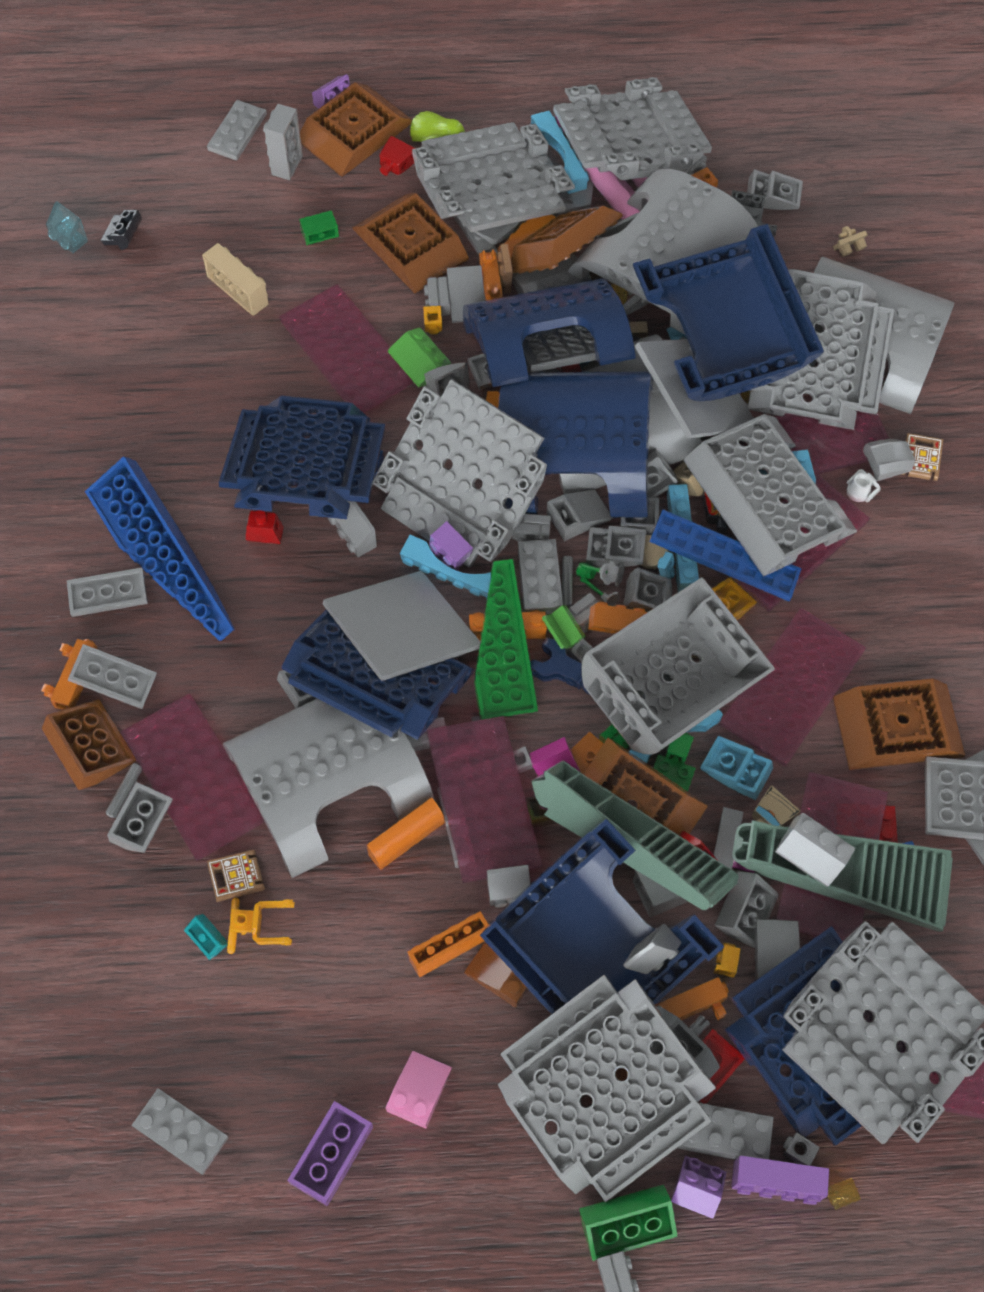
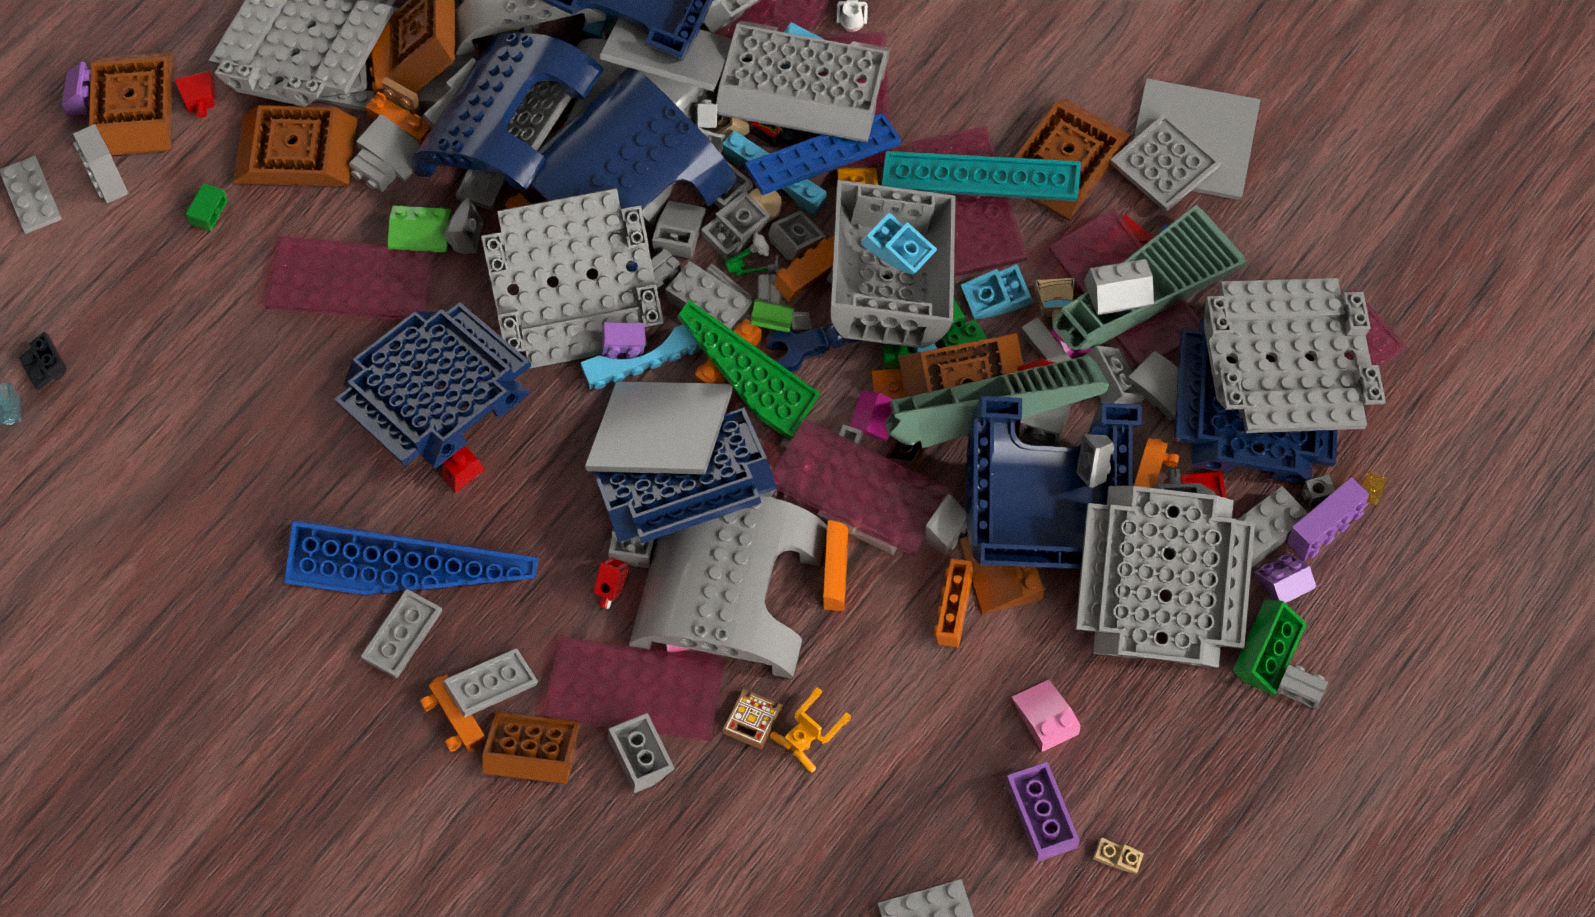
camera: 45 degrees left, 0 degrees up
light grey axle [105,763,142,818] -> none
teal slope [184,914,228,960] -> none
tan brick [202,243,268,316] -> none
light grey slope [328,501,377,557] -> none
lime hair [410,111,465,142] -> none
light orange brick [423,306,442,335] -> none
medium azure plate [657,552,675,579] -> none
light orange brick [713,943,741,978] -> none
none -> light grey slope [422,58,476,129]
none -> red torso [594,557,631,609]
none -> light grey brick [694,100,717,128]
none -> medium azure slope [861,212,937,275]
none -> teal plate [882,151,1081,201]
none -> tan slope [1093,838,1144,874]

